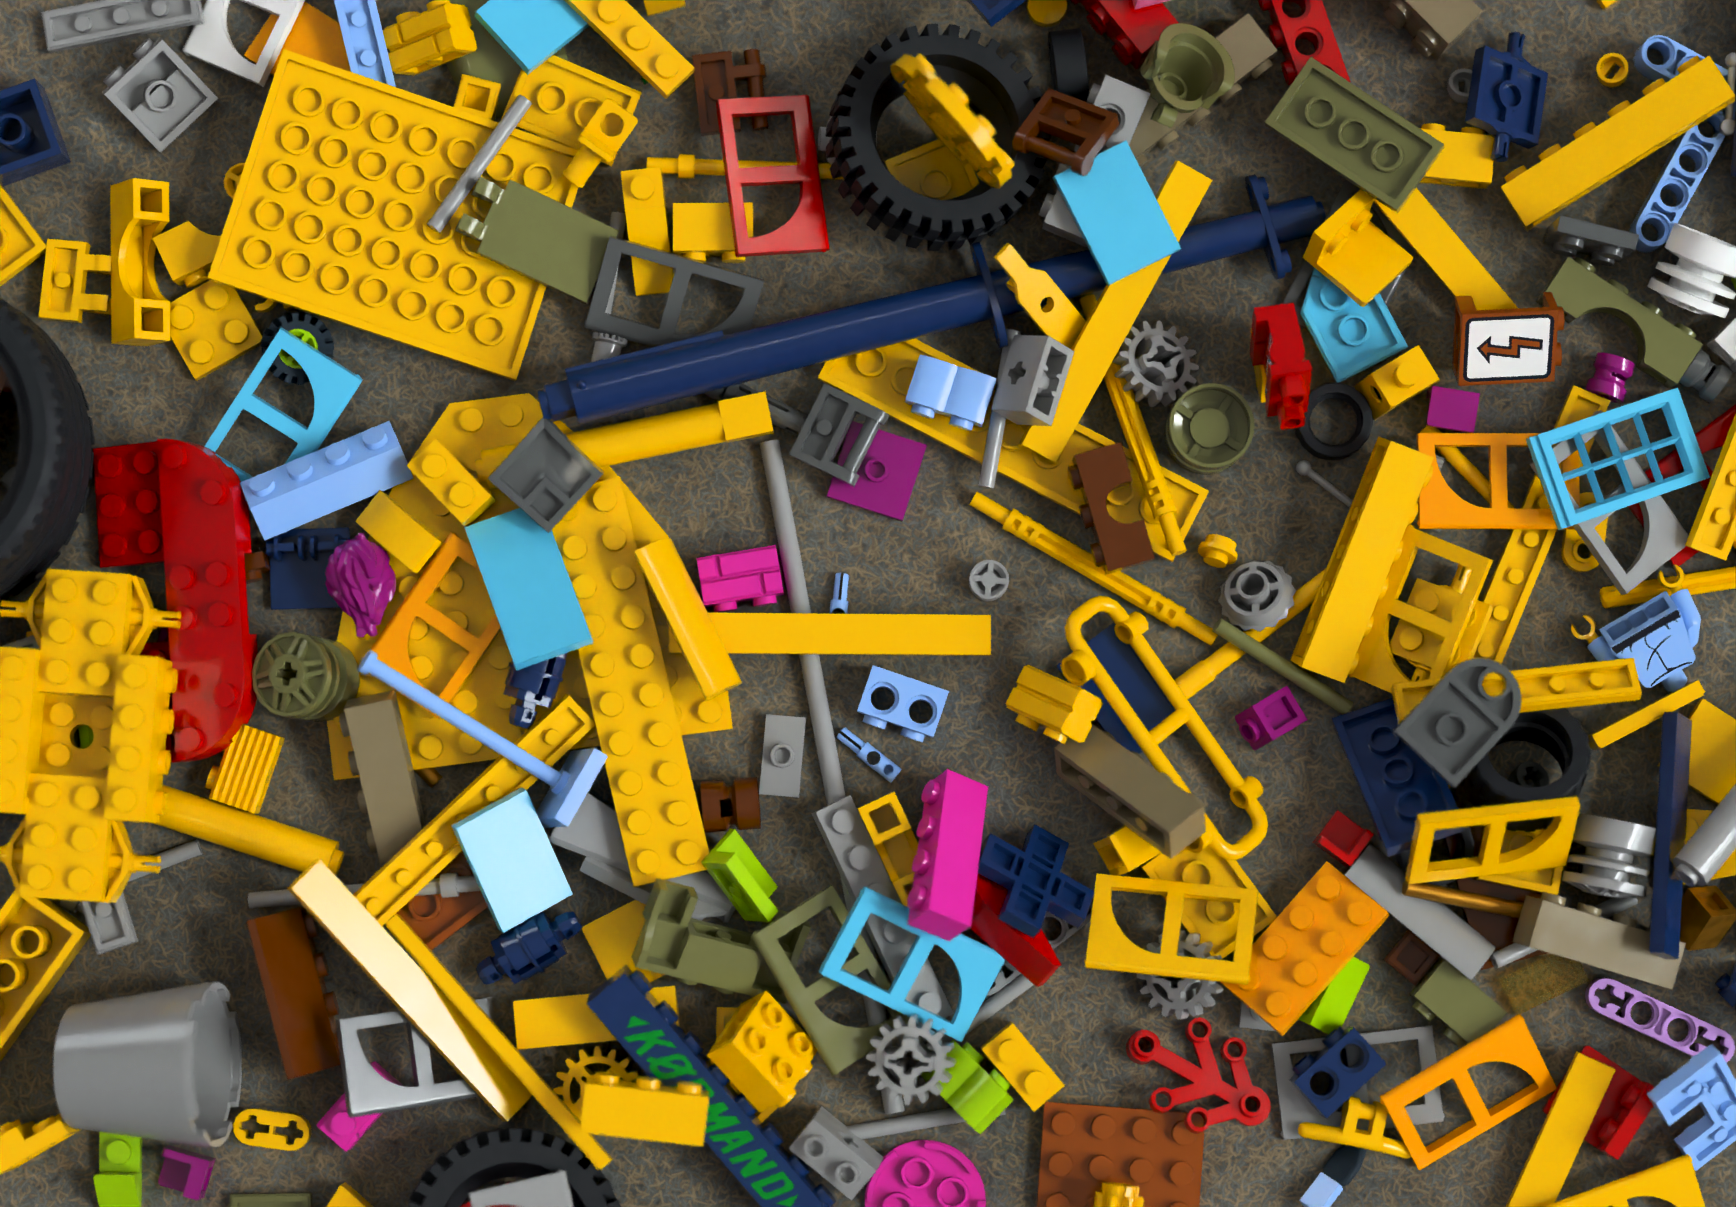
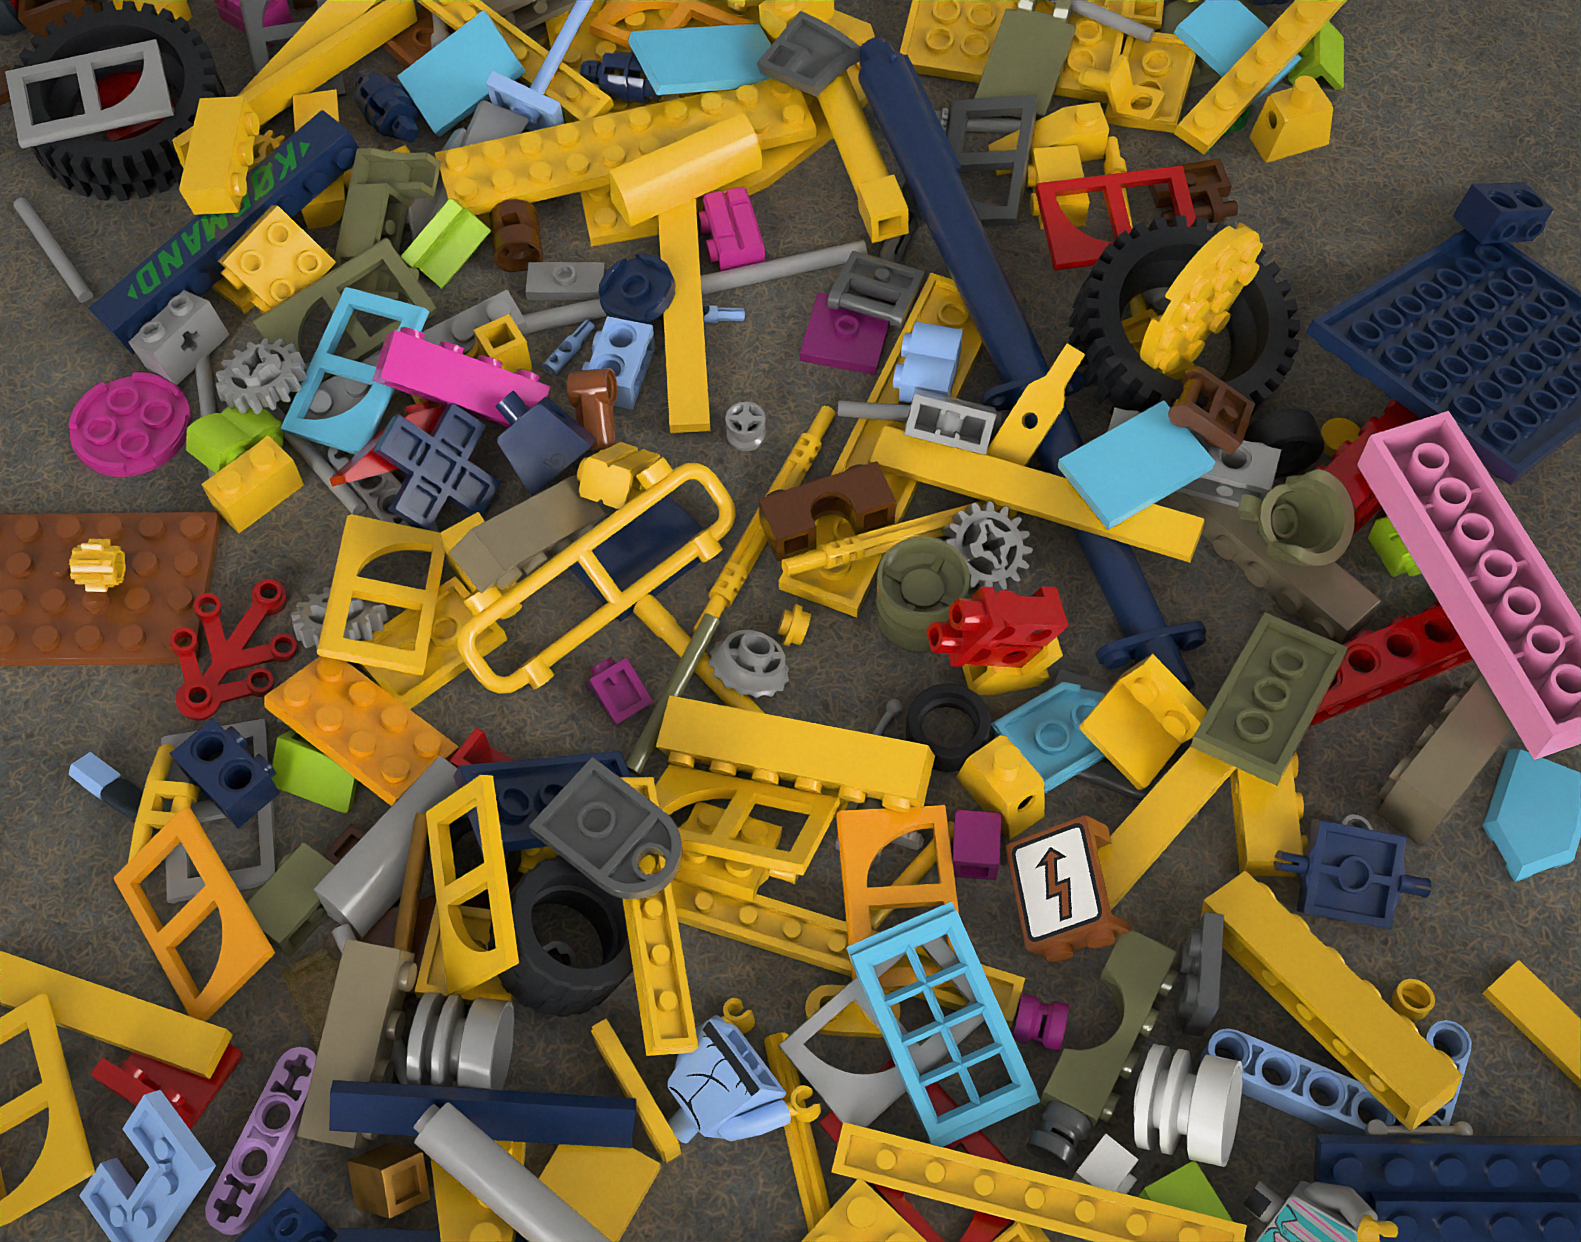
camera: 90 degrees right, 25 degrees down
none -> dark blue torso [495,390,597,496]
none -> dark orange piece [567,368,618,450]
none -> dark blue tile [598,253,676,324]

